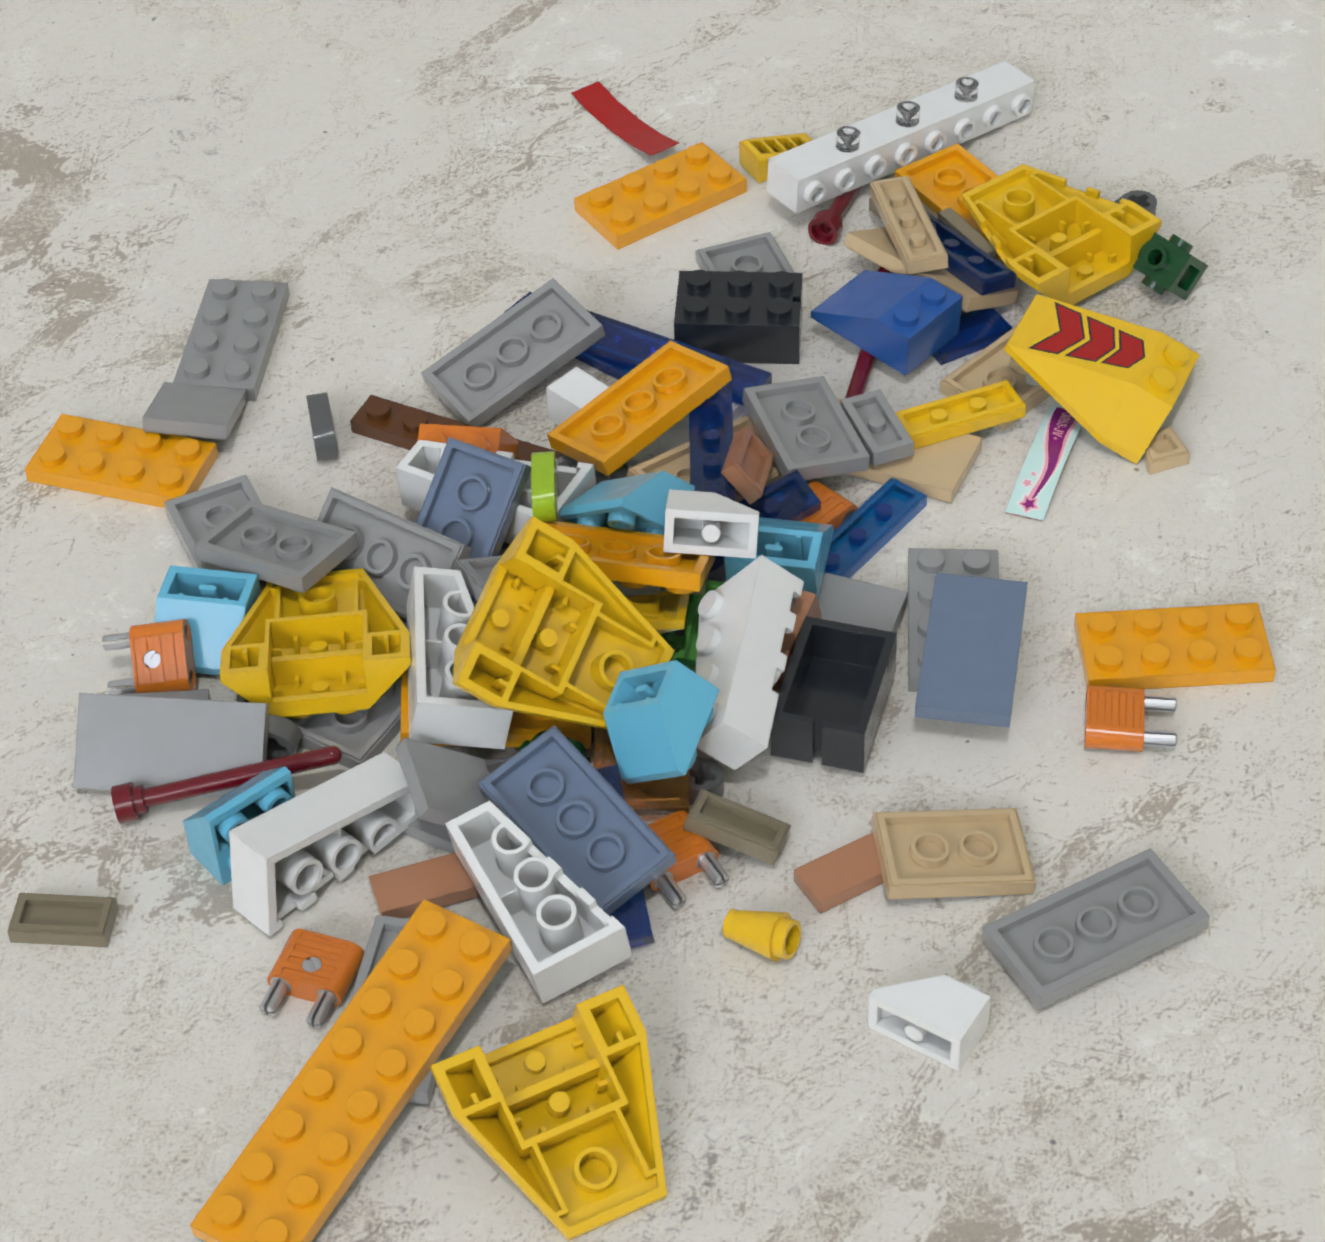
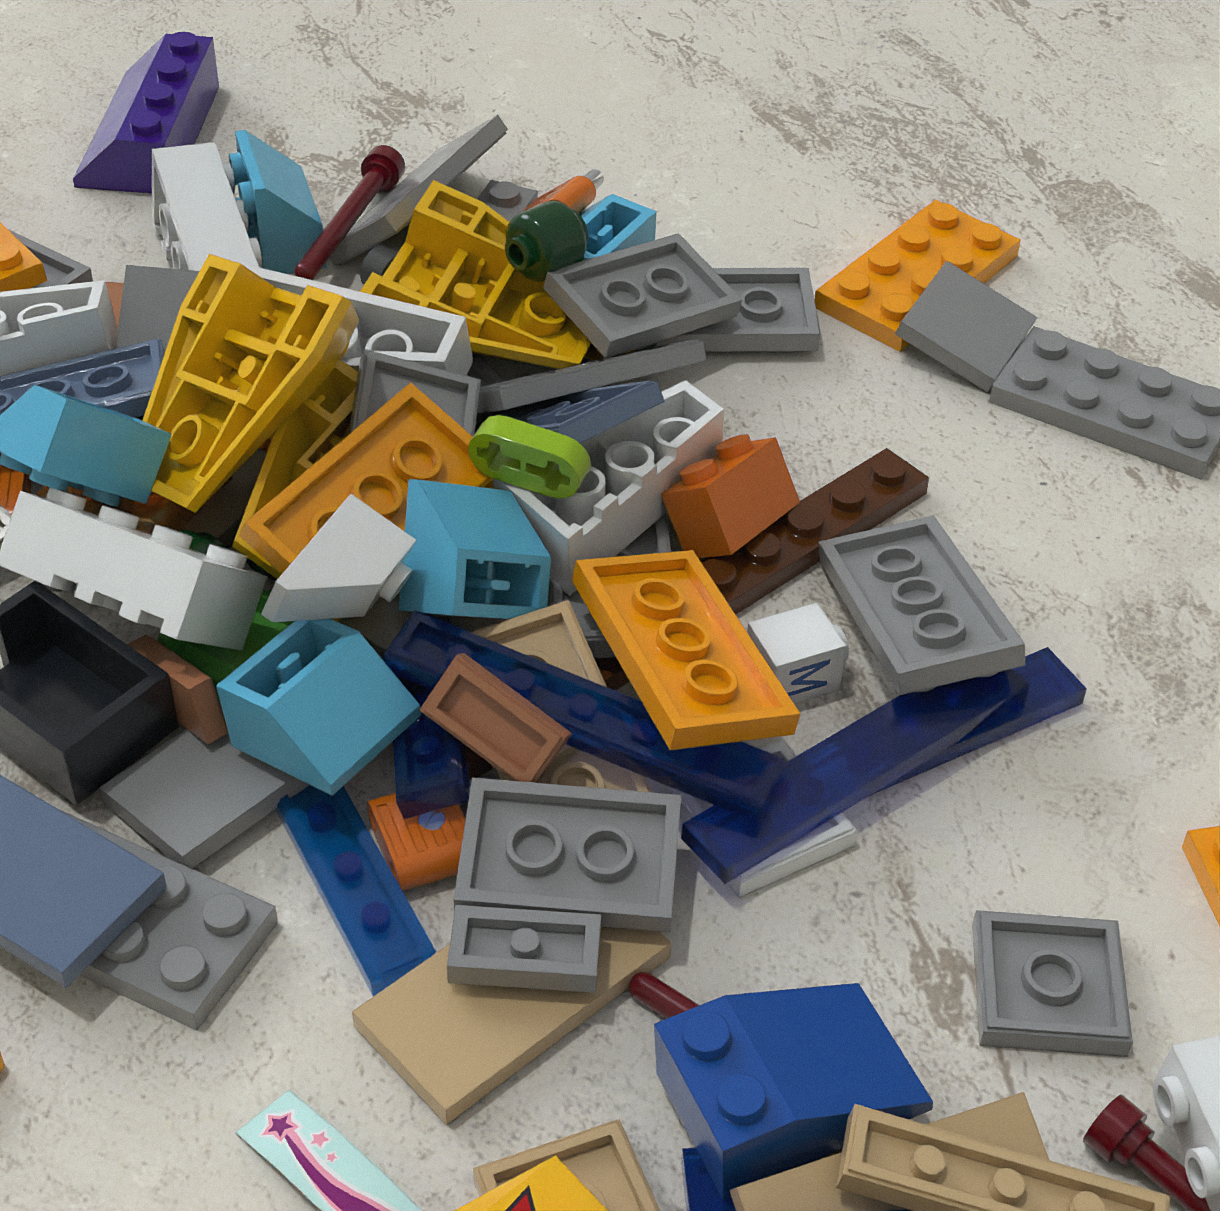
camera: 110 degrees right, 0 degrees up
dark tan tile [7,893,119,947] -> none
orange piece [259,929,365,1029] -> none
dark grey beam [306,392,338,461] -> none
black piece [674,270,803,364] -> none
yellow tile [895,380,1026,449] -> none
none -> dark purple slope [73,32,219,194]
none -> dark green head [505,200,588,282]

